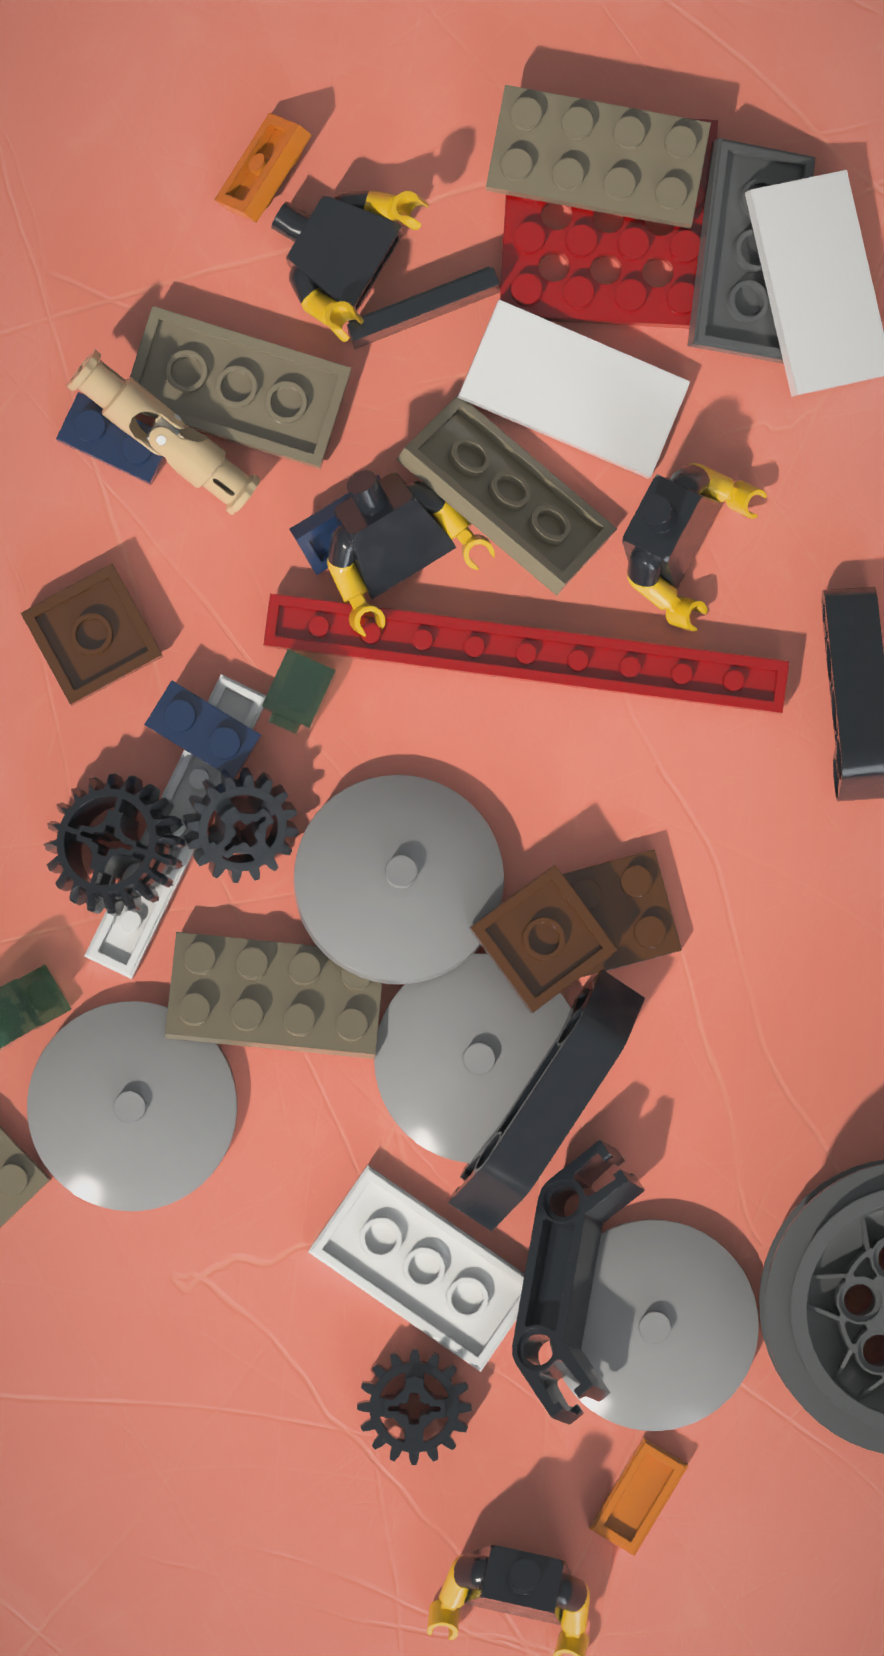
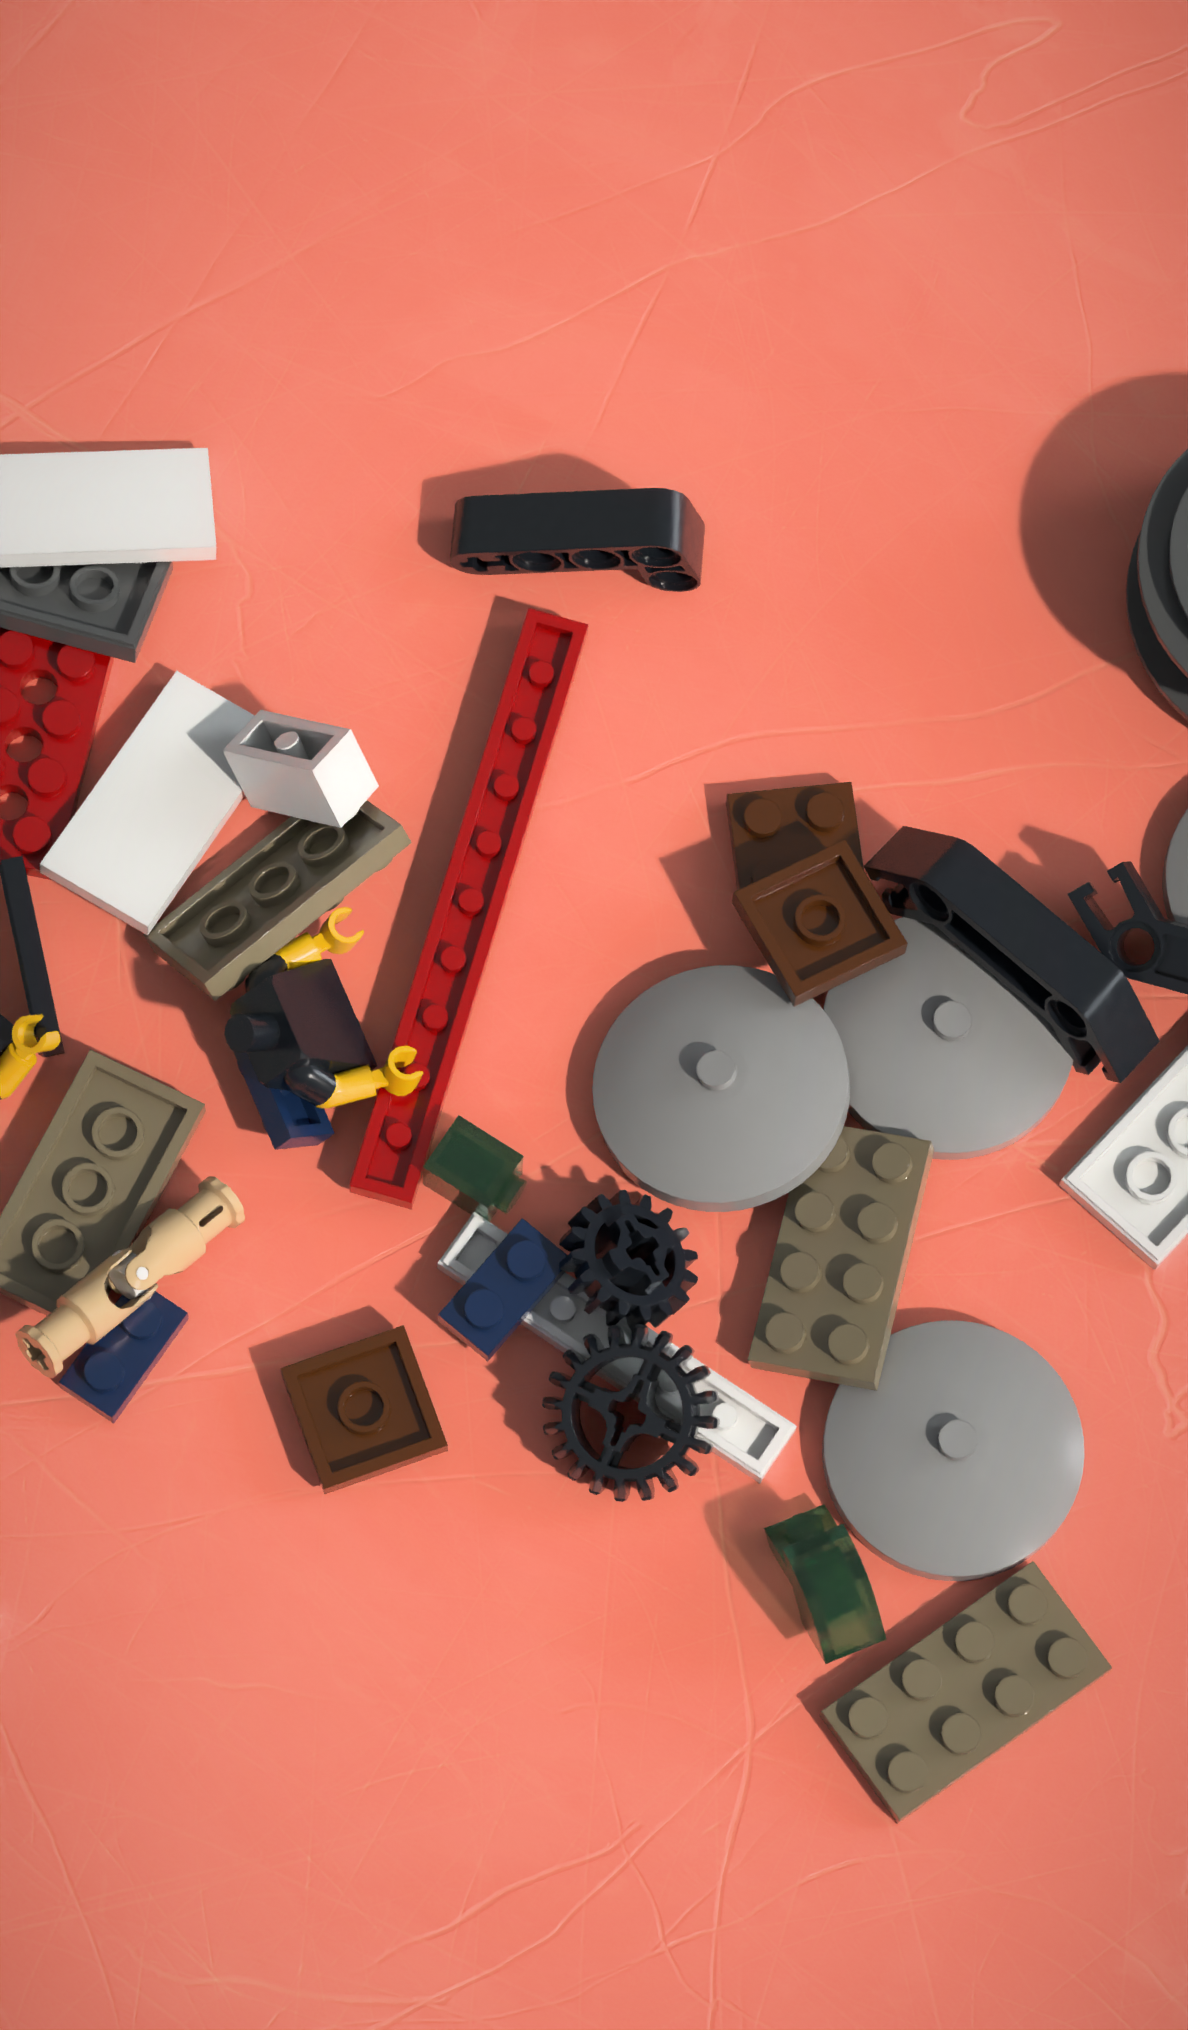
camera: 90 degrees left, 15 degrees down
black torso [622,463,767,631] -> none
none -> white brick [222,710,379,828]

